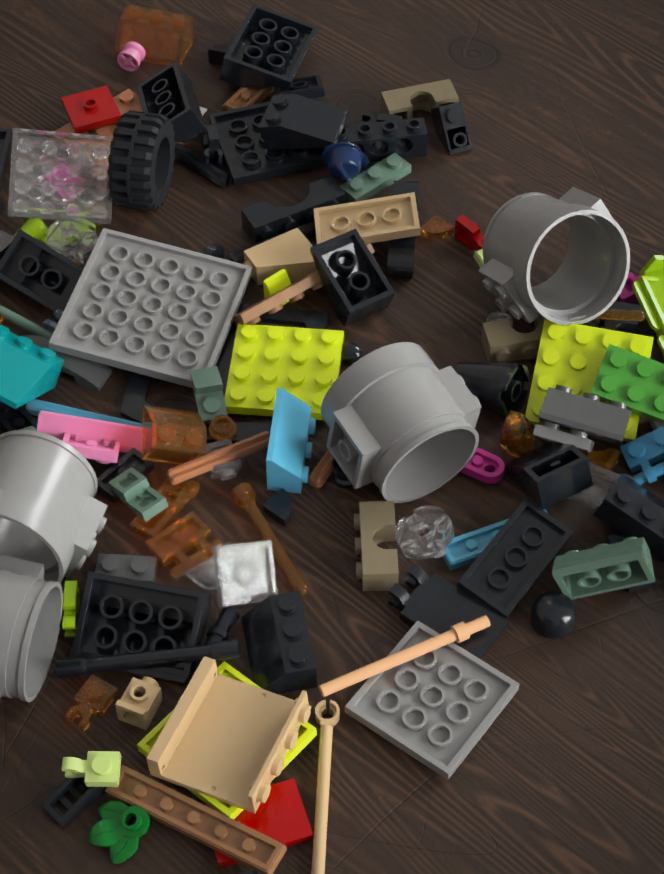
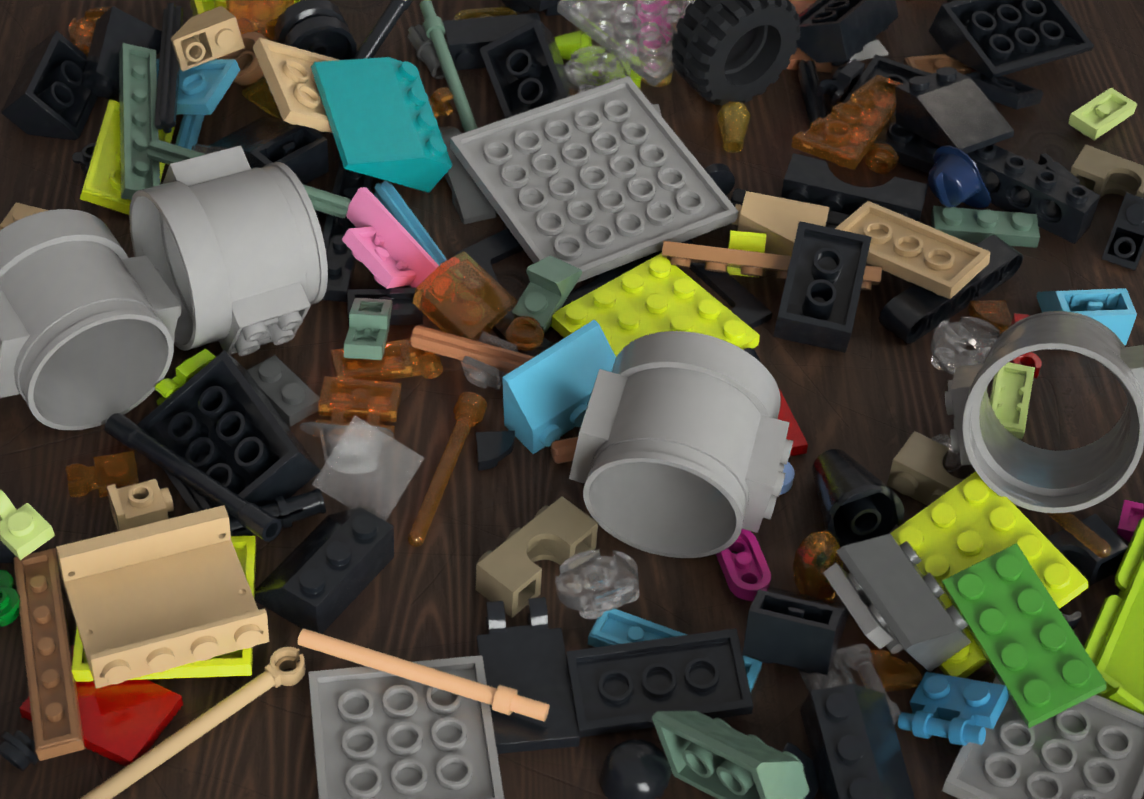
camera: 40 degrees right, 5 degrees down
none -> clear yellow cone [717,102,751,153]
none -> clear orange wing [792,75,903,170]
none -> clear orange plate [865,143,899,174]
none -> clear plate [930,316,1000,375]
none -> medium azure slope [1036,288,1137,345]
none -> yellowish green plate [1068,88,1137,140]

